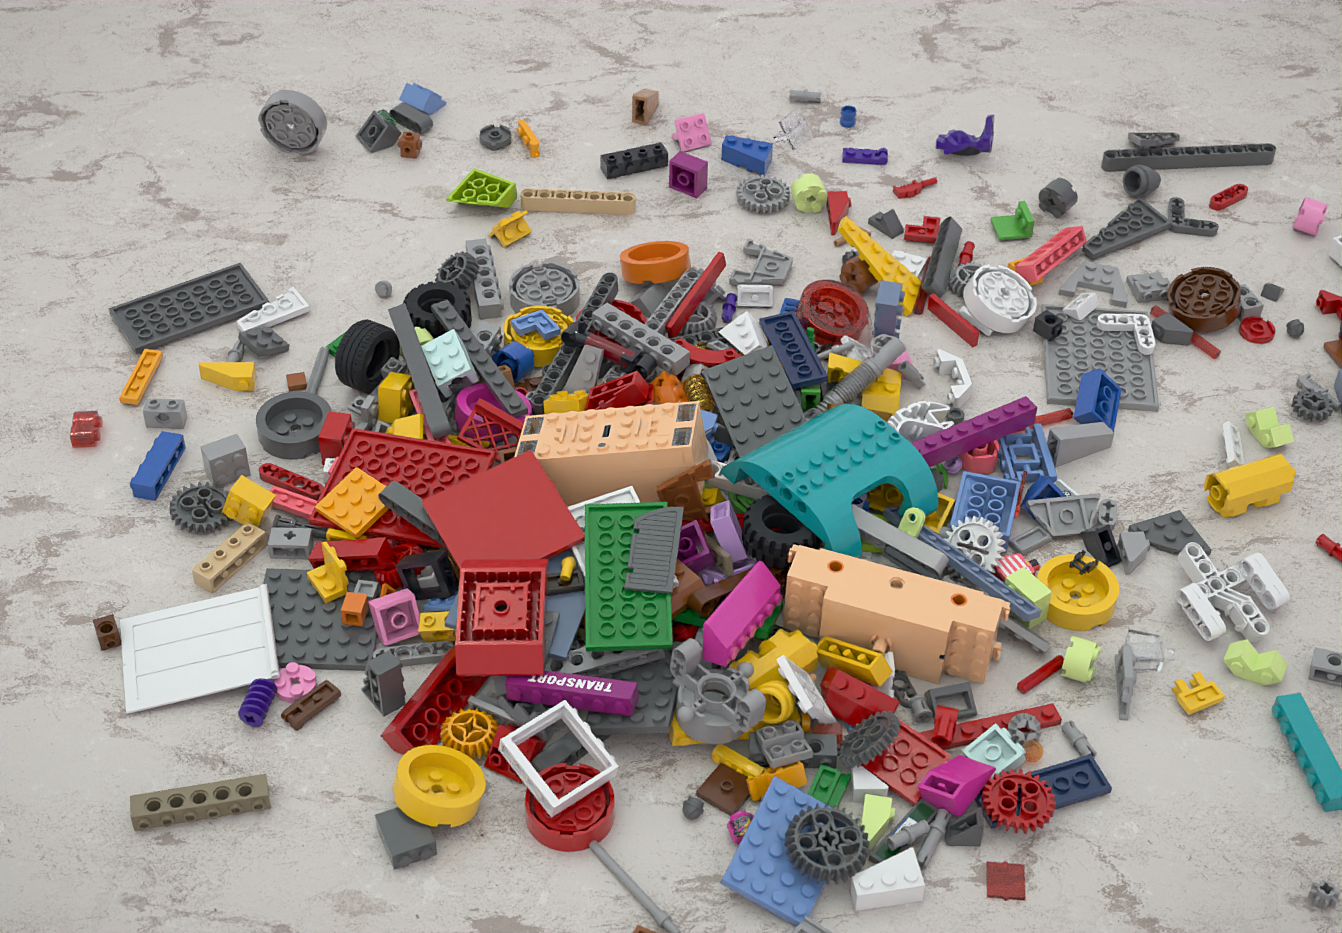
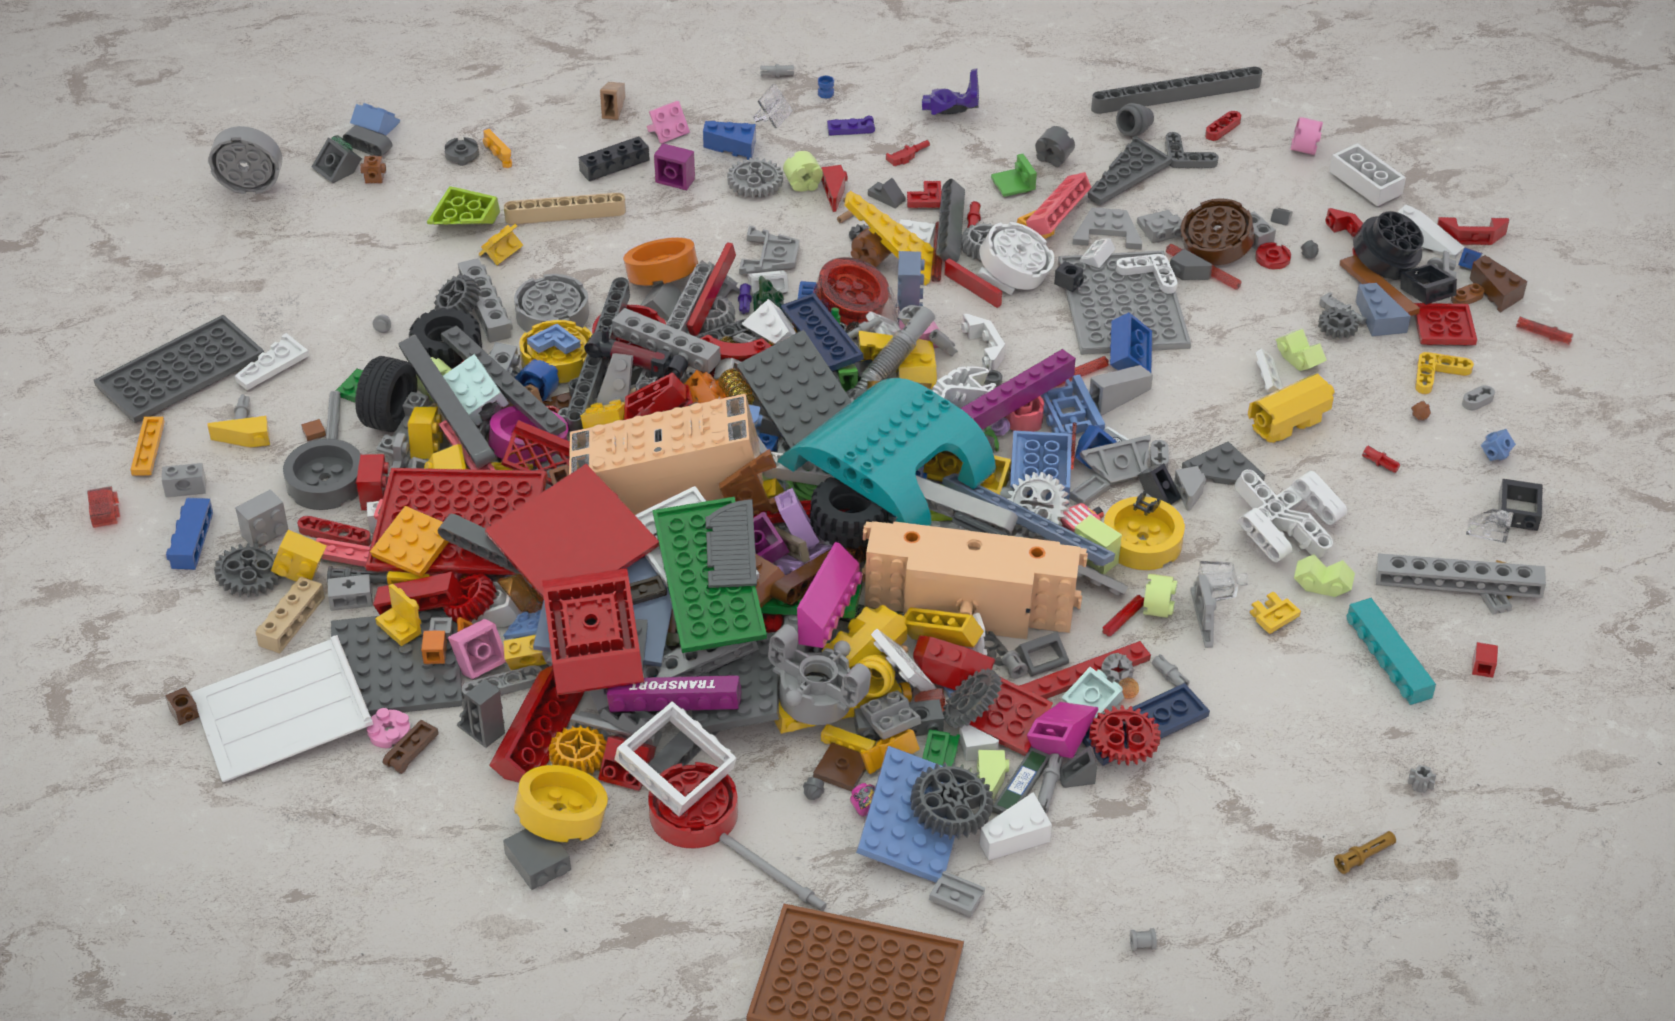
camera: 10 degrees left, 0 degrees up
dark tan brick [130,774,271,831] -> none
dark grey plate [238,327,290,357] -> none
dark purple piece [238,678,278,727] -> none
black window [395,550,459,601] -> none
yellow arm [560,557,576,581] -> none
light grey pin [885,820,930,851] -> none
yellowish green plate [898,507,925,538] -> none
red piece [931,705,959,748] -> none
clear red piece [986,861,1026,901] -> none
dark grey plate [1128,132,1180,149] -> none
none -> dark green bracket [753,276,784,312]

